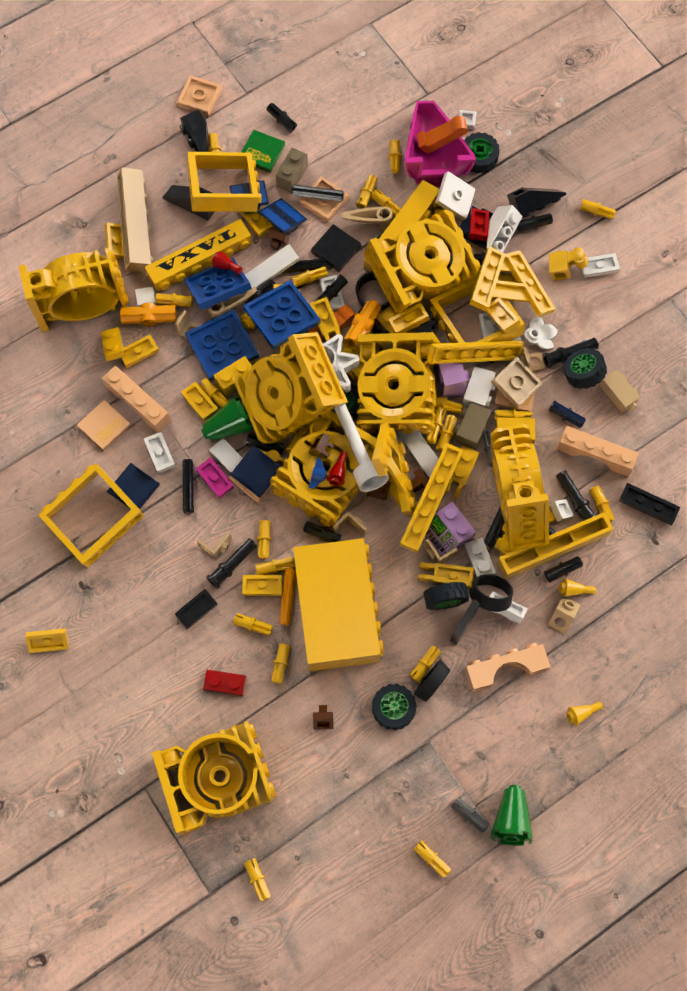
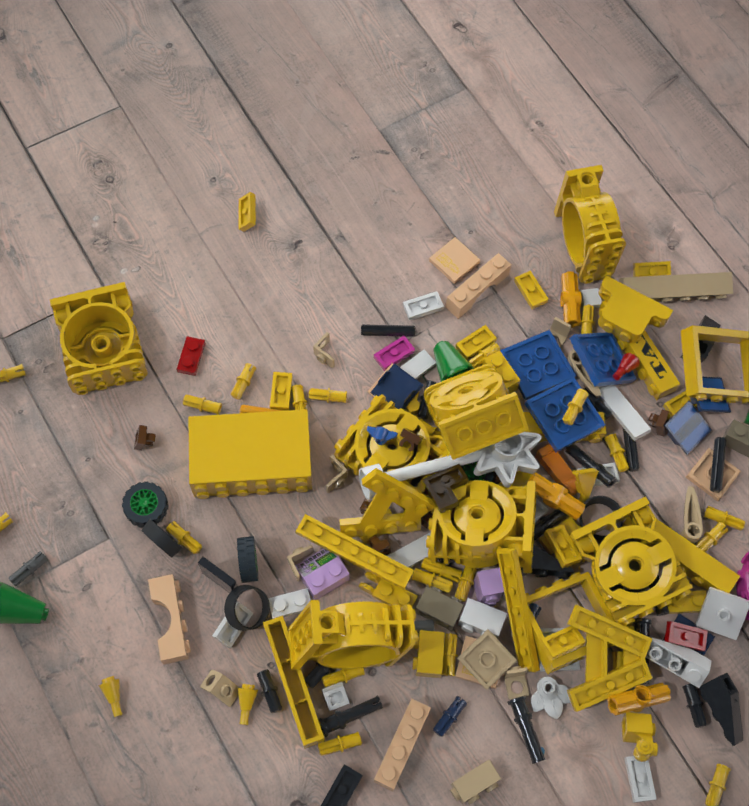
camera: 90 degrees right, 5 degrees down
yellow window [38,463,145,568] -> none
yellow plate [101,327,125,362] -> none
dark blue piece [107,463,160,509] -> none
black tile [175,589,218,630] -> none
black pin [206,538,258,589] -> none
black axle [303,521,342,543] -> none
yellow hinge [310,297,344,344] -> none
black tile [311,224,361,272] -> none
red cone [326,451,347,486] -> none
yellow hinge [417,562,474,589] -> none
black wheel [563,348,607,389] -> none
none -> dark brown plate [423,464,469,514]
none -> yellow axle [562,389,589,426]
none -> yellow tile [572,468,599,503]
none -> yellow brick [598,275,673,343]
none -> light orange piece [607,682,671,716]

